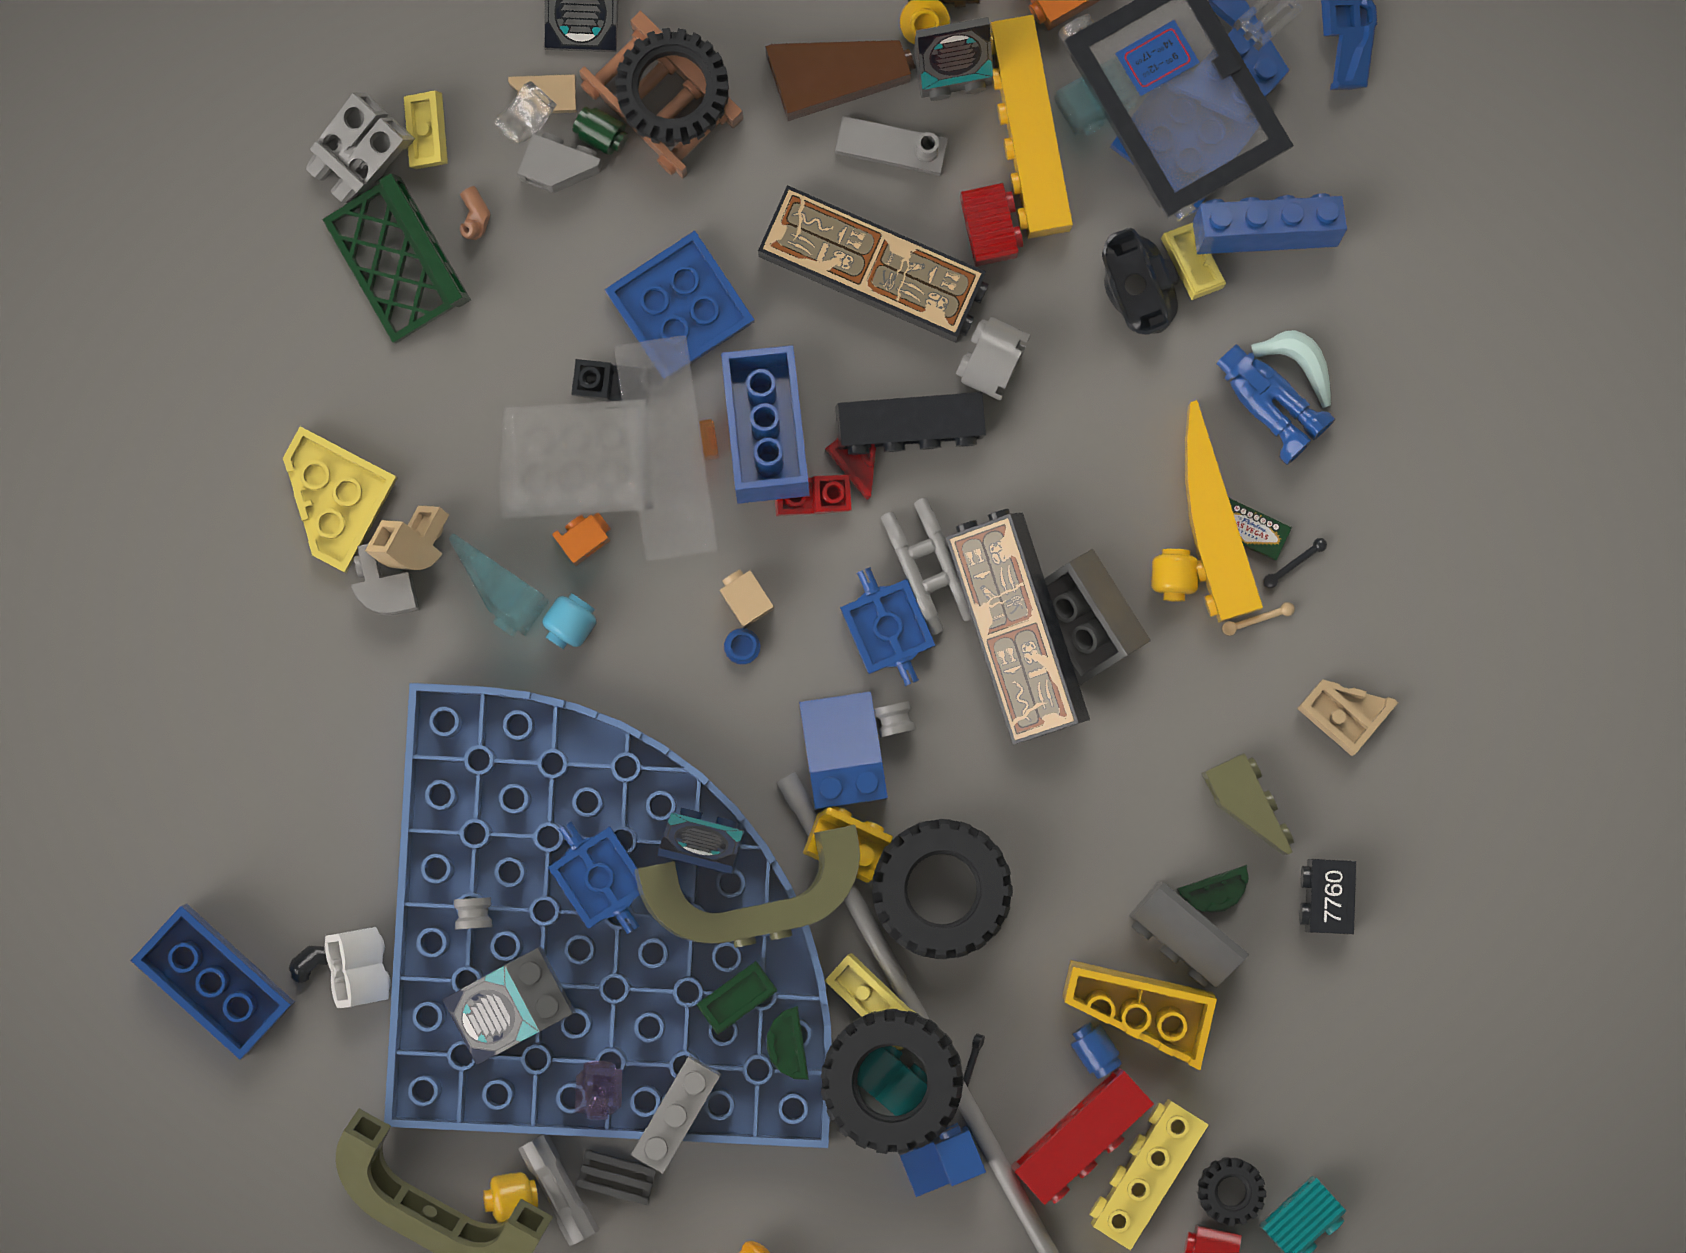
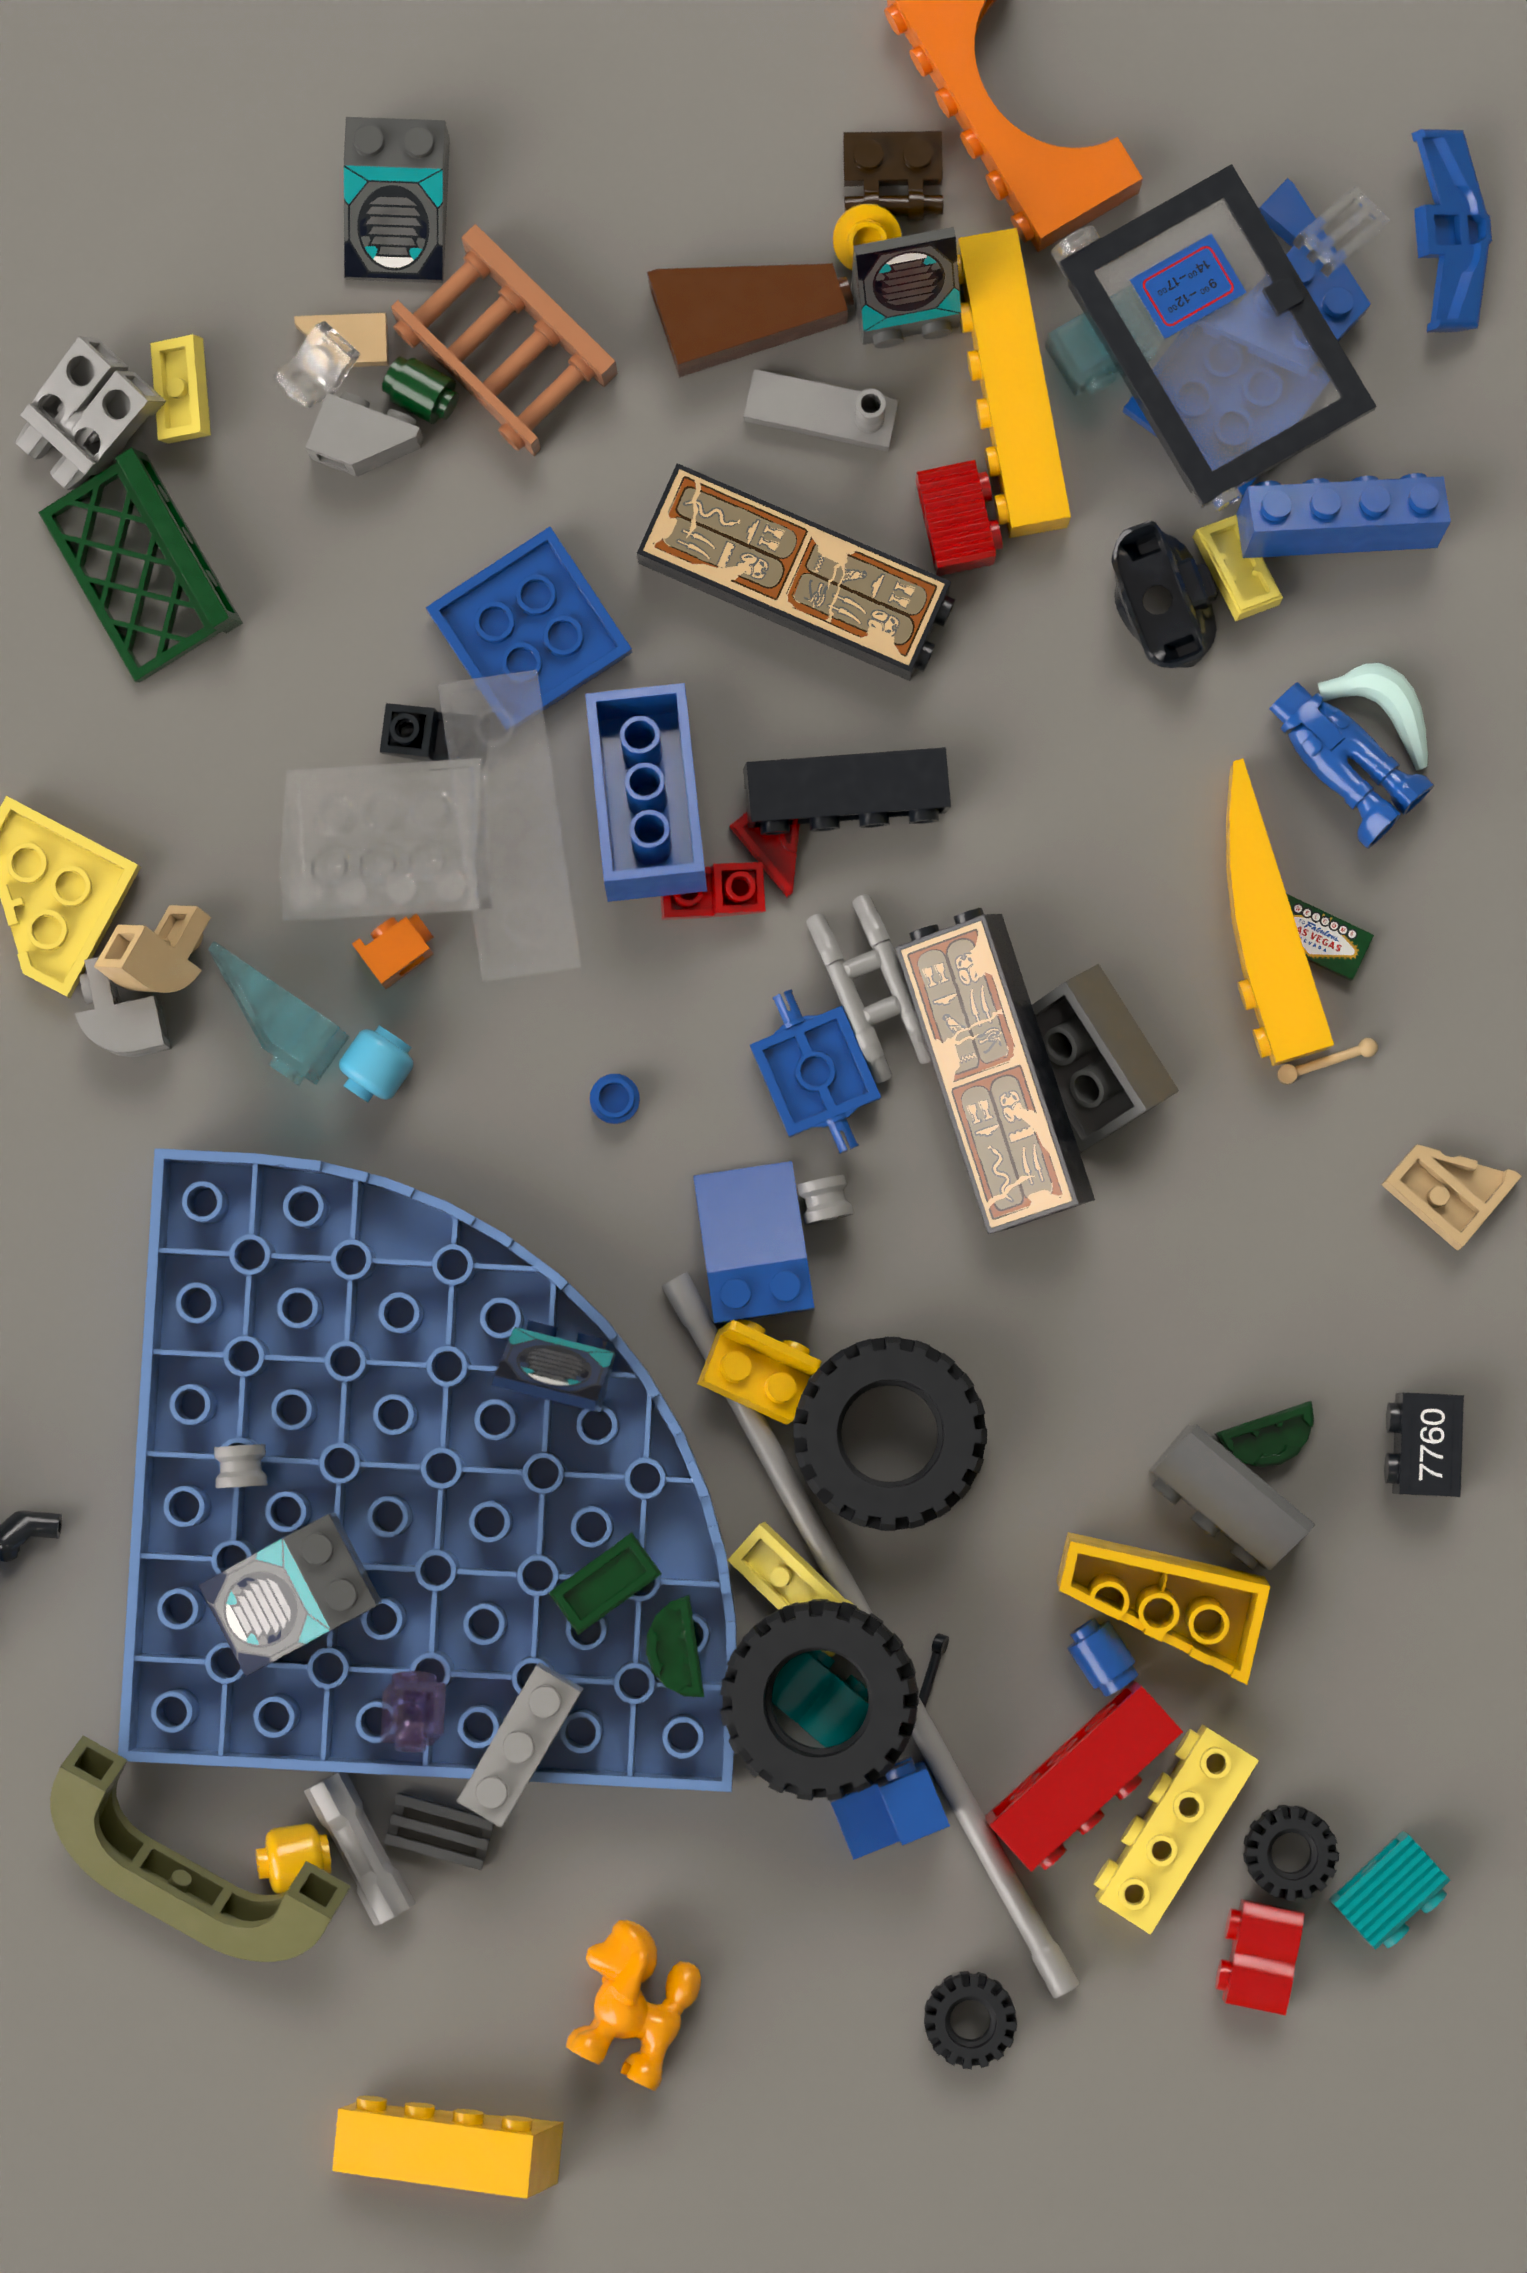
camera: 10 degrees right, 0 degrees up
white brick [325,927,391,1008] -> none
nougat arm [460,186,491,240] -> none
blue plate [548,821,640,935] -> none
black tyre [615,28,729,146] -> none
olive arch [634,825,860,948] -> none
clear orange tile [699,419,719,461] -> none
tan brick [720,570,774,628] -> none
light grey brick [956,317,1031,401] -> none
yellow head [1151,549,1199,602] -> none
olive slope [1201,753,1294,855] -> none
black hinge [1263,538,1327,589] -> none

